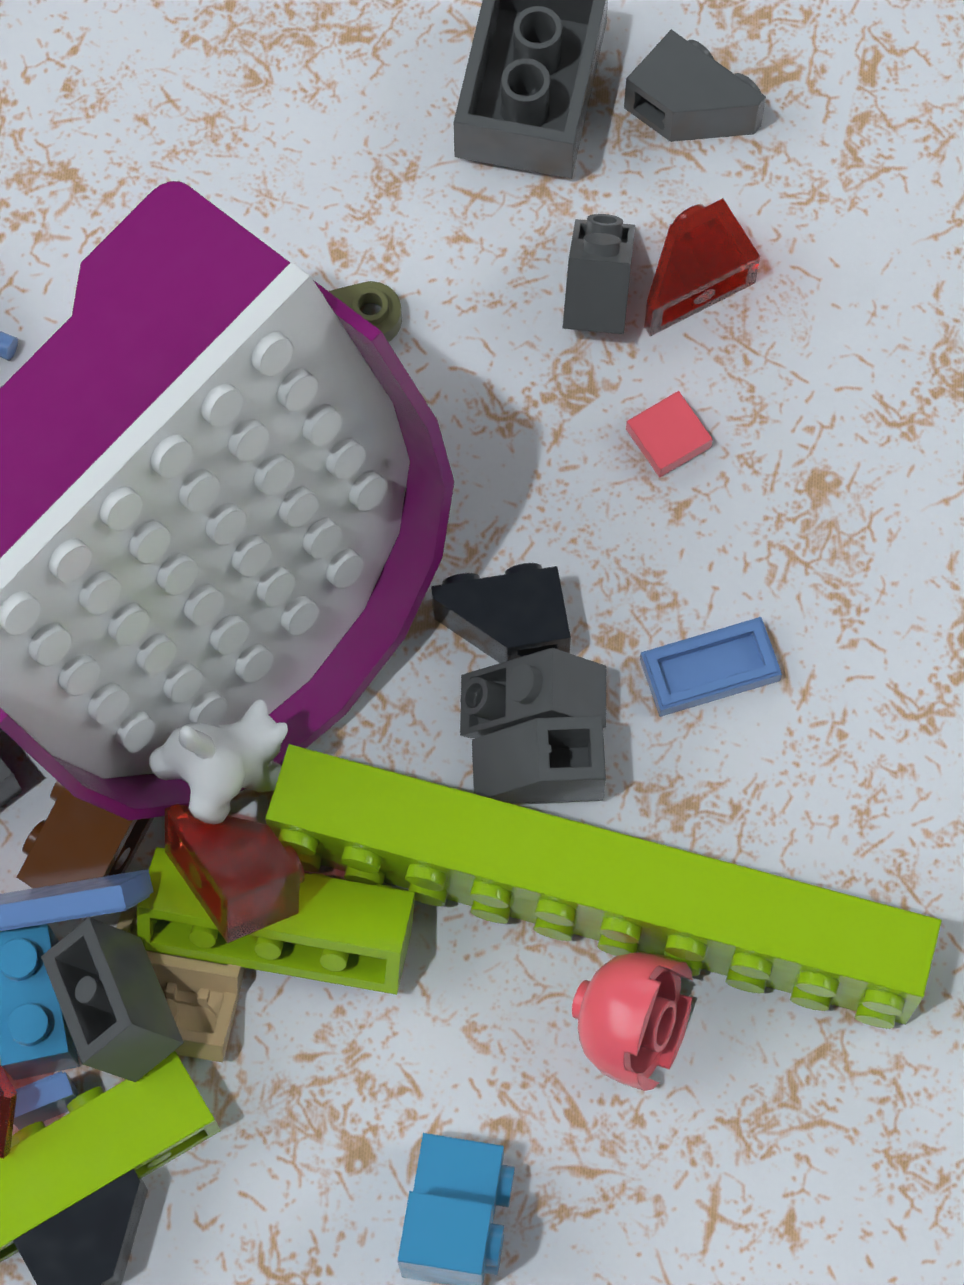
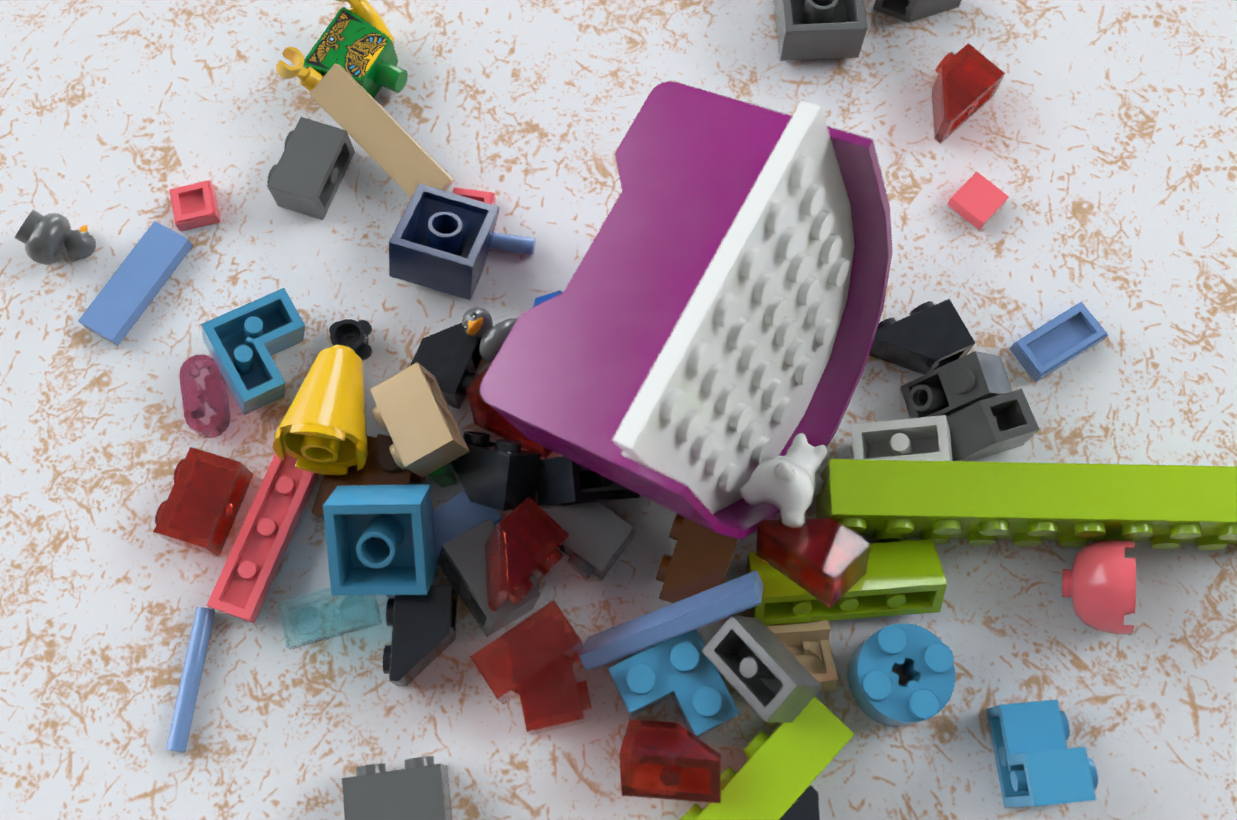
camera: 15 degrees left, 0 degrees up
medium blue tile [2,1071,79,1130] -> none
dark grey slope [562,214,635,334] -> none
none -> dark azure brick [848,623,955,727]
none -> white brick [852,415,953,461]

